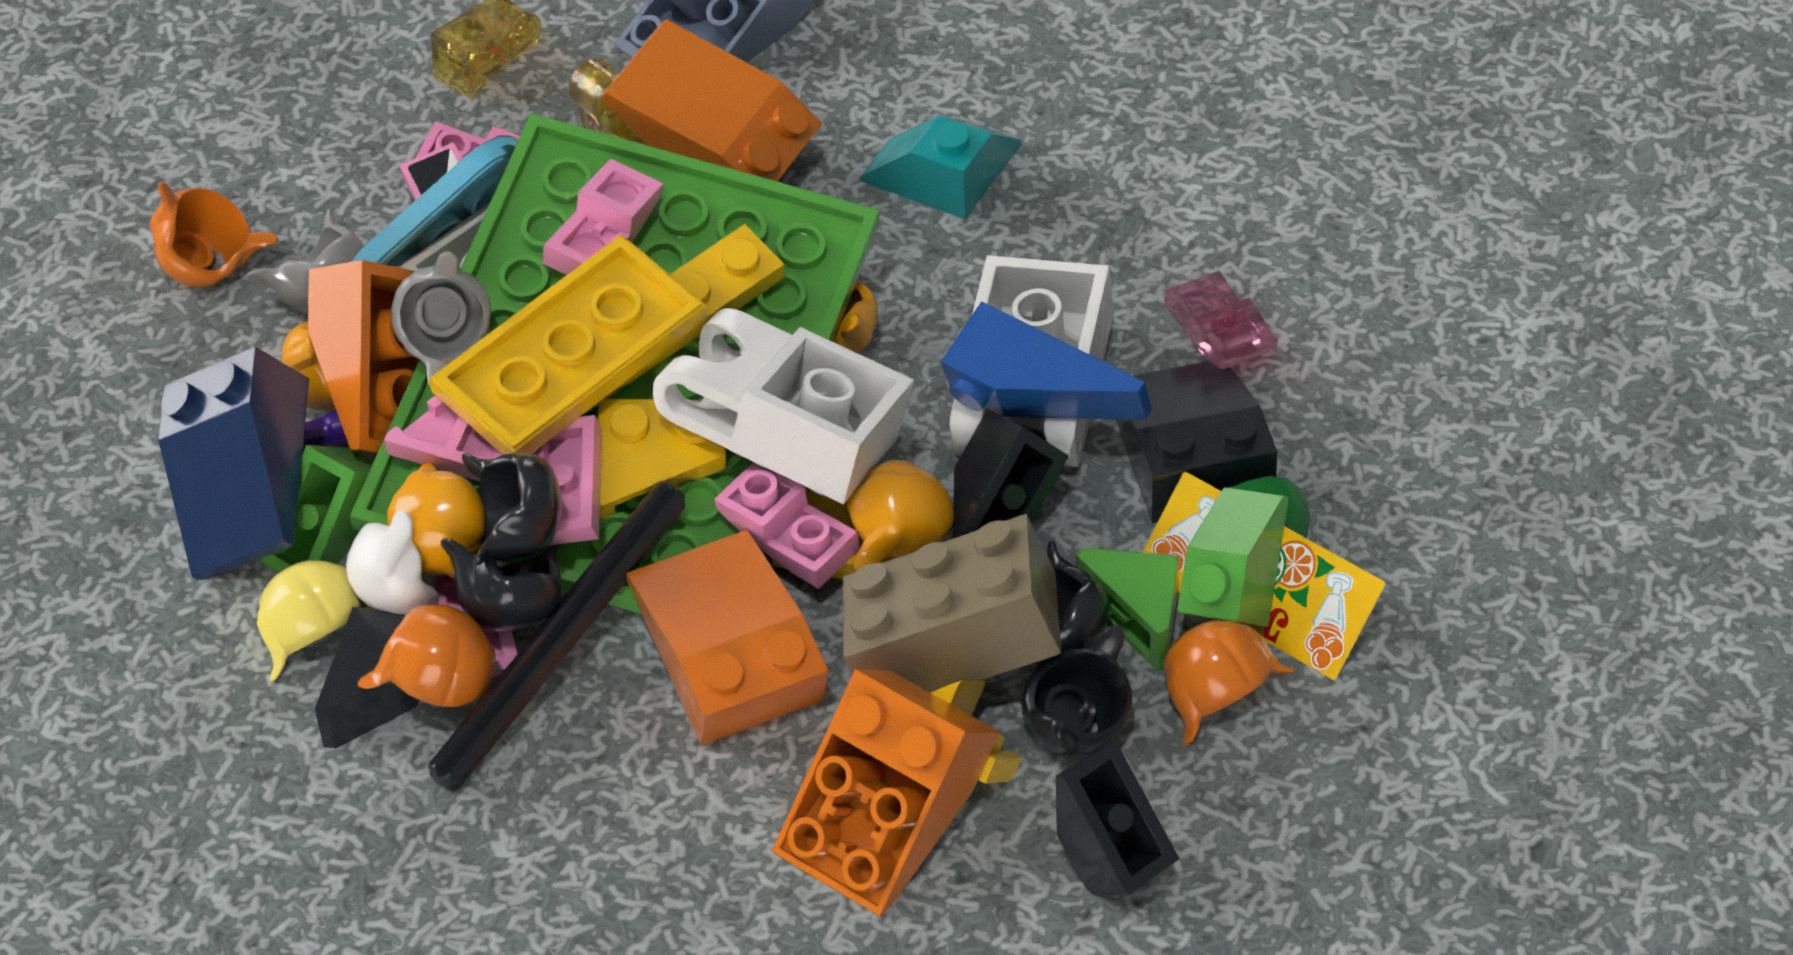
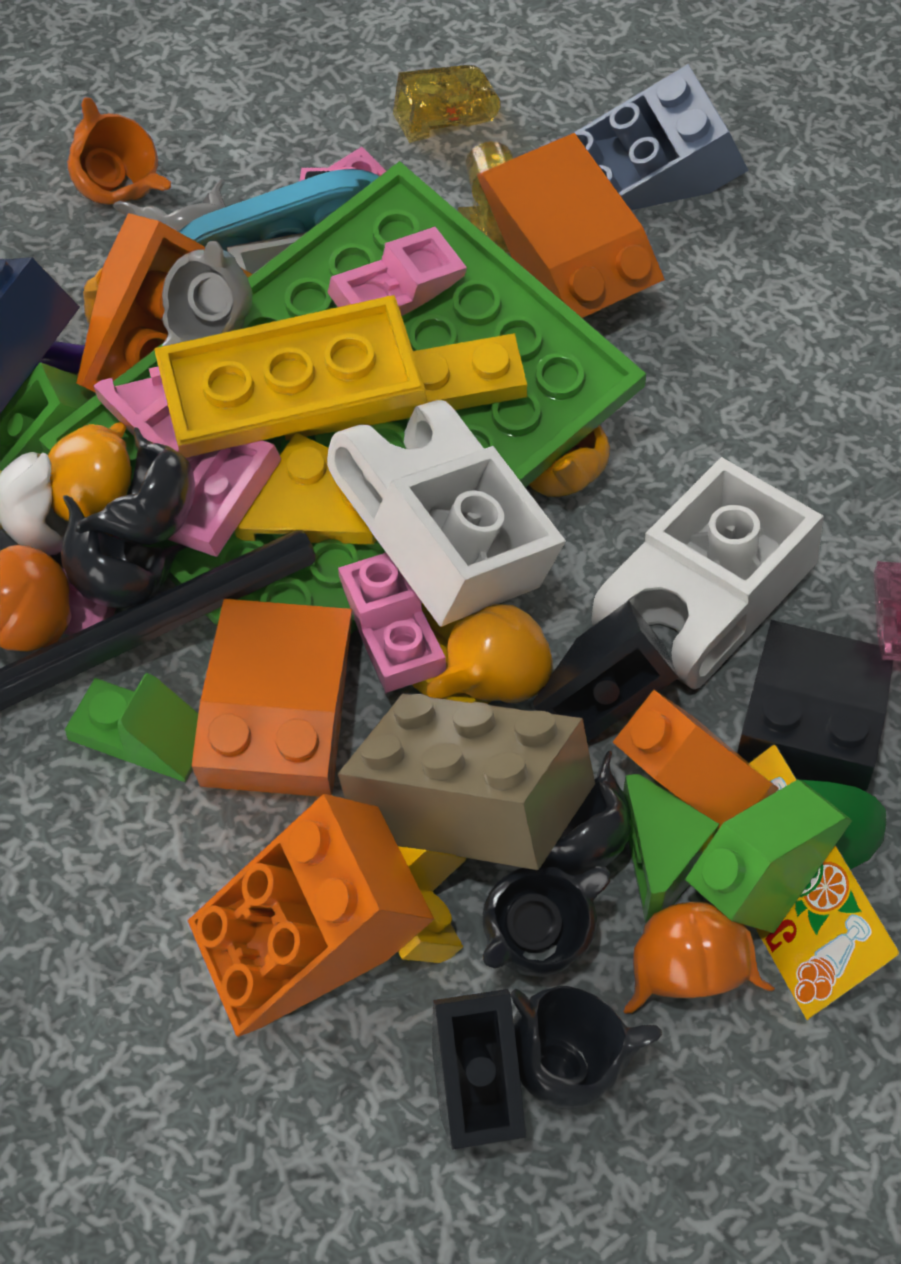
camera: 25 degrees right, 5 degrees up
teal slope [860,115,1022,219] -> none
blue slope [941,301,1152,420] -> none
none -> bright green slope [65,673,198,782]
none -> black hair [511,986,662,1109]
none -> orange slope [613,690,778,829]

